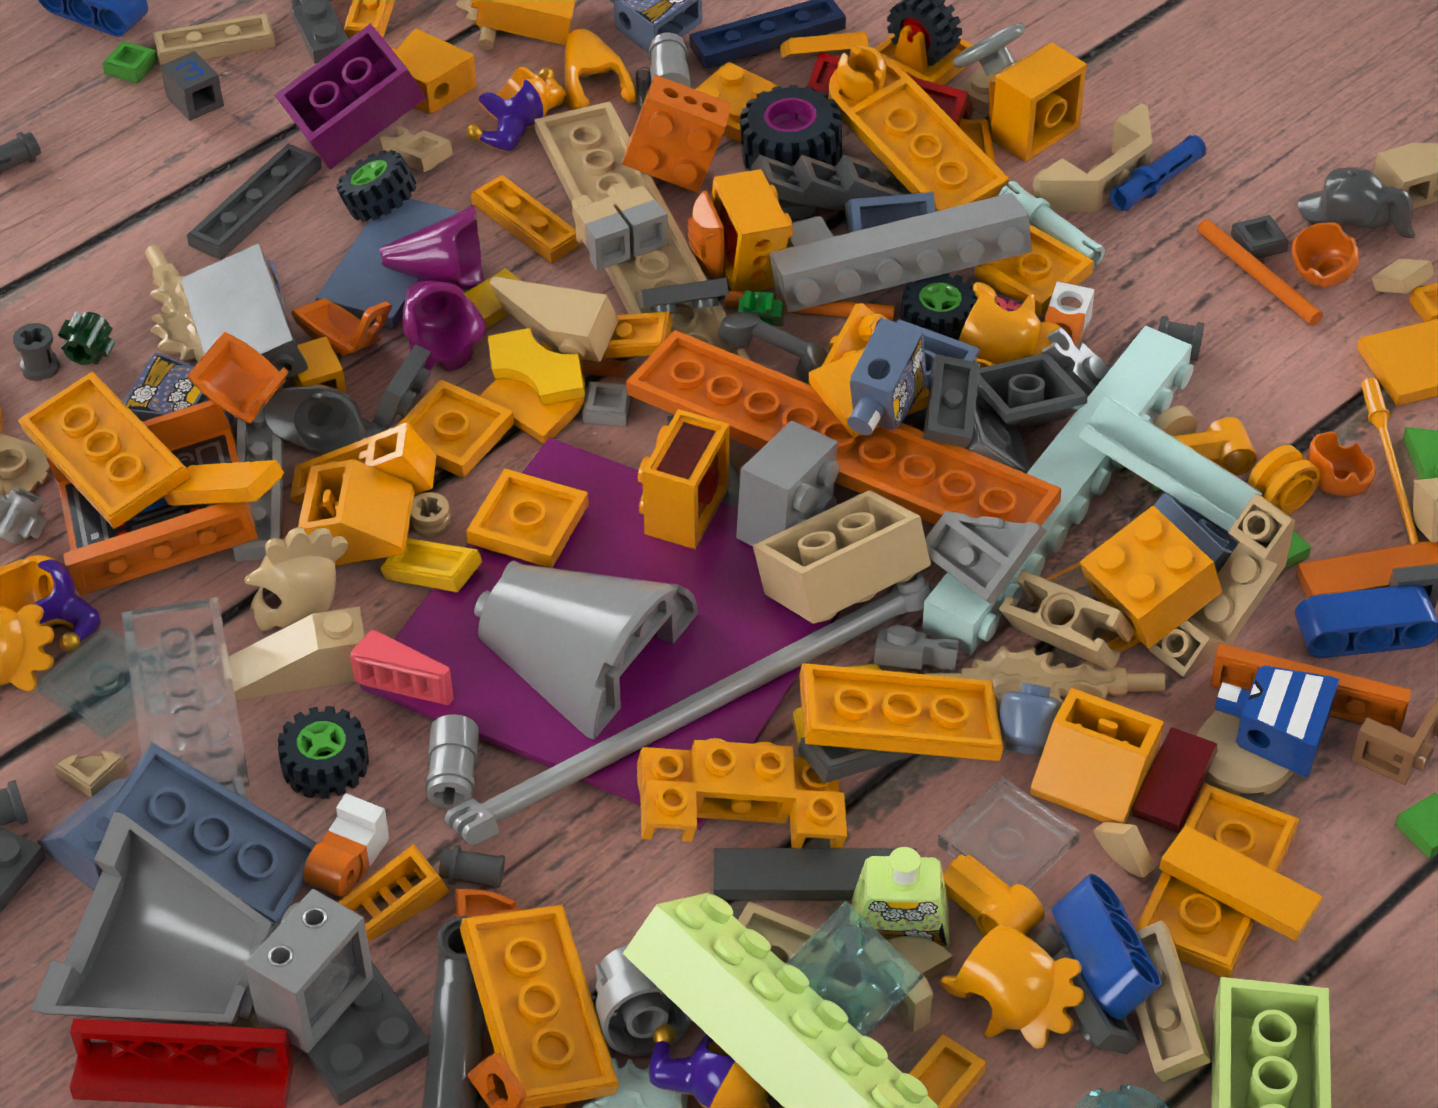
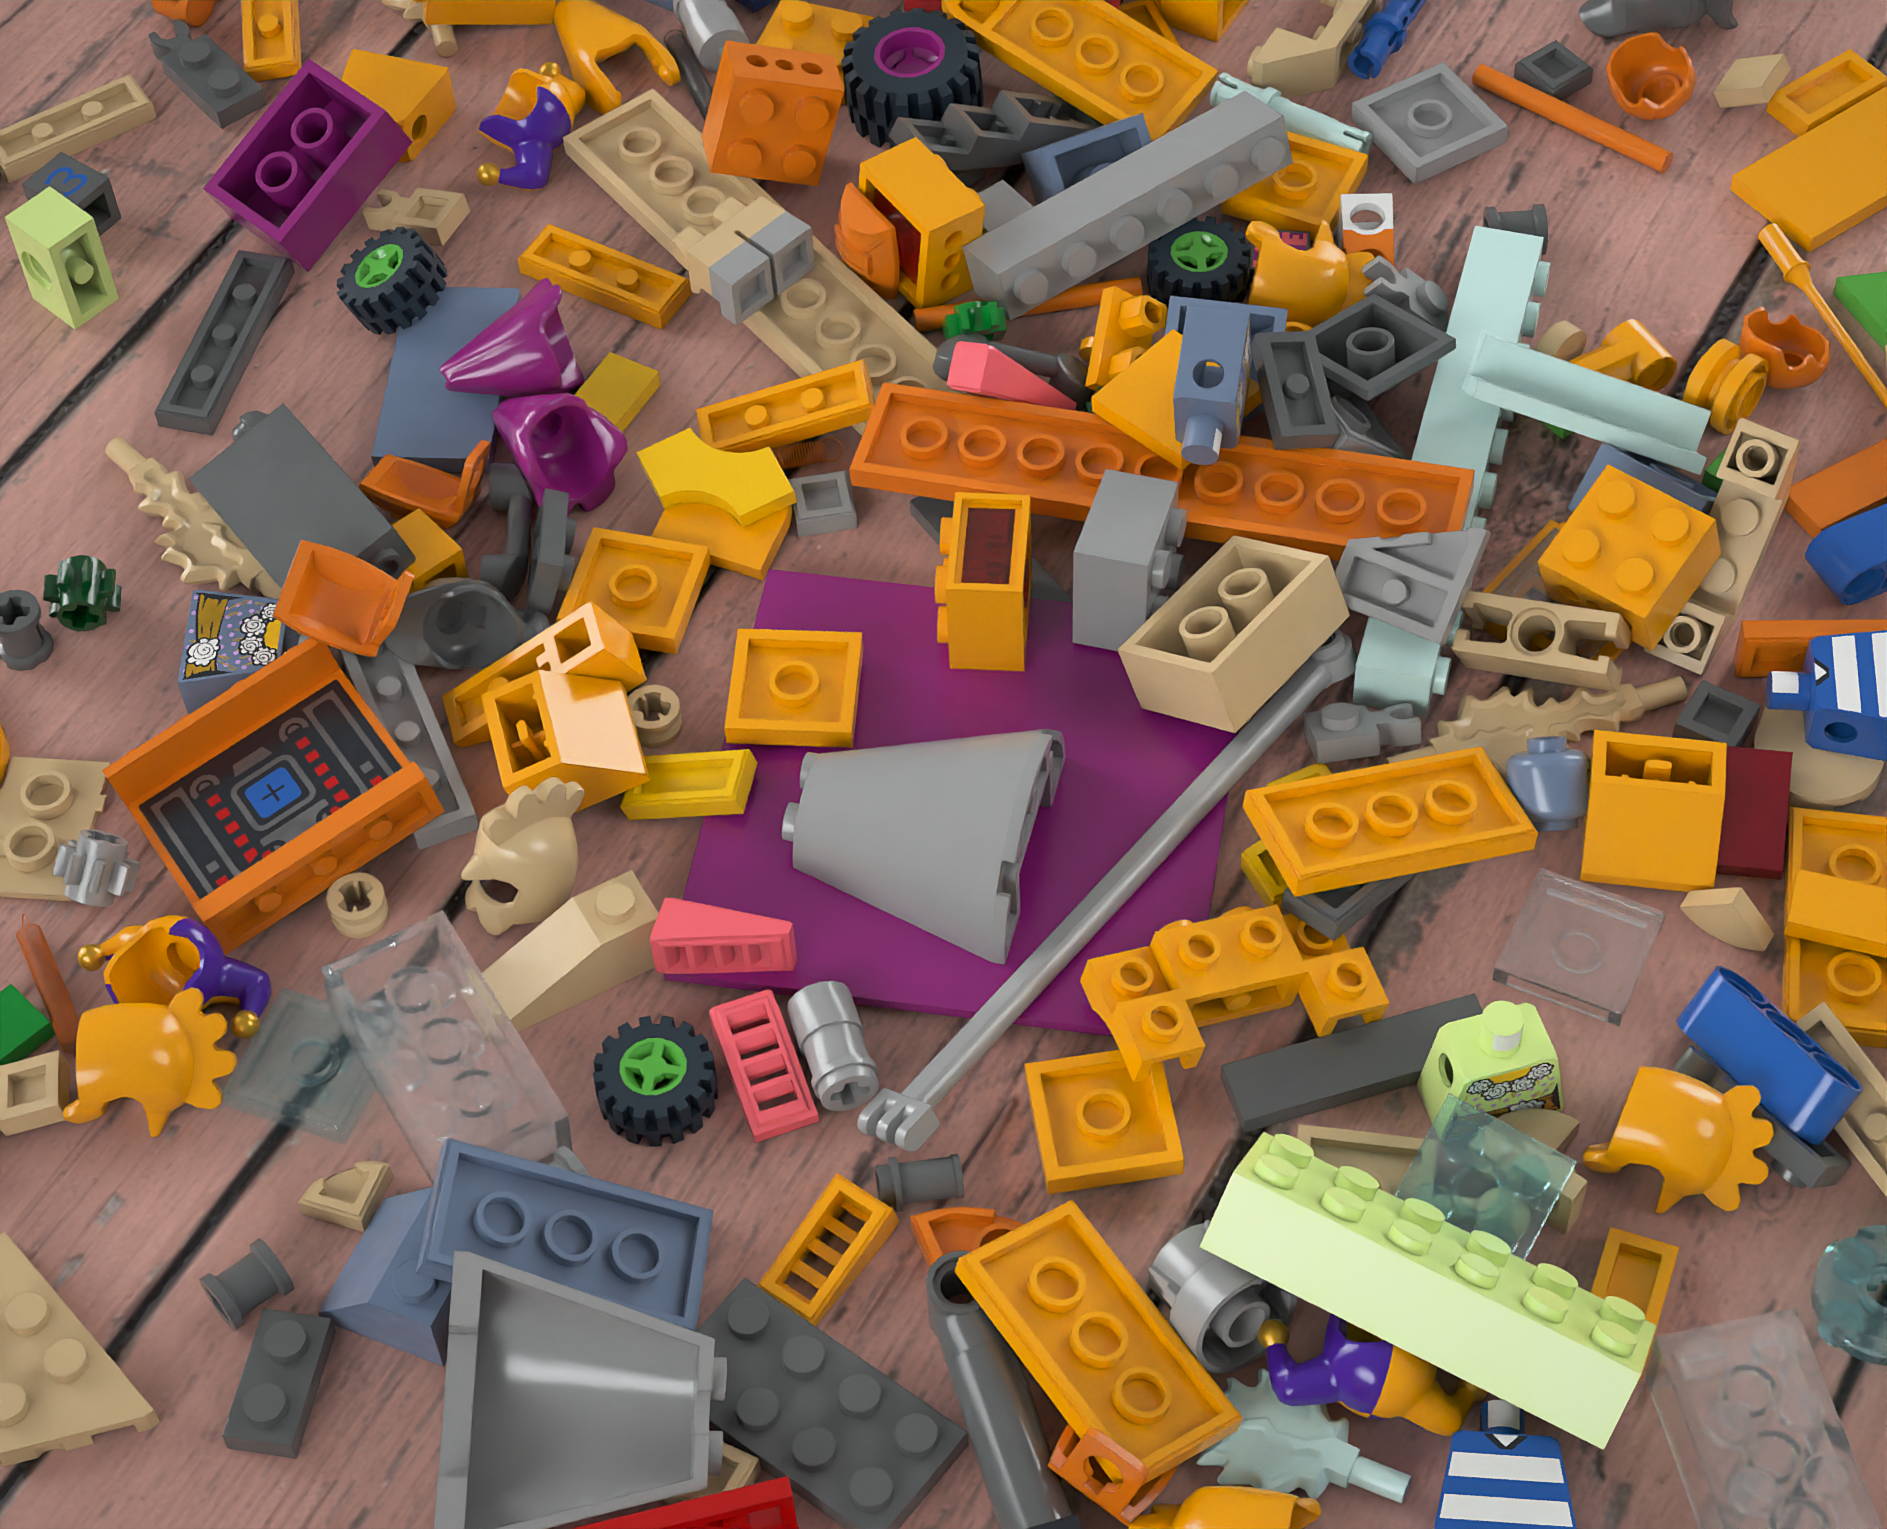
camera: 15 degrees left, 5 degrees up
light orange tile [18,371,191,529] -> none
light orange tile [163,460,284,506] -> none
light grey piece [244,888,374,1053] -> none
leg [303,793,390,898] -> none
tan slope [489,276,619,362] -> none
dark grey plate [637,278,729,313] -> none
light orange piece [943,854,1045,937] -> none
none -> yellowish green brick [5,186,119,330]
none -> tan bush [326,872,390,939]
none -> dark grey bar [480,463,533,602]
none -> coral slope [709,990,819,1143]
none -> coral slope [946,341,1077,410]
none -> light orange plate [1024,1050,1184,1195]
none -> light grey plate [1351,62,1508,184]
none -> dark grey plate [1672,679,1761,747]

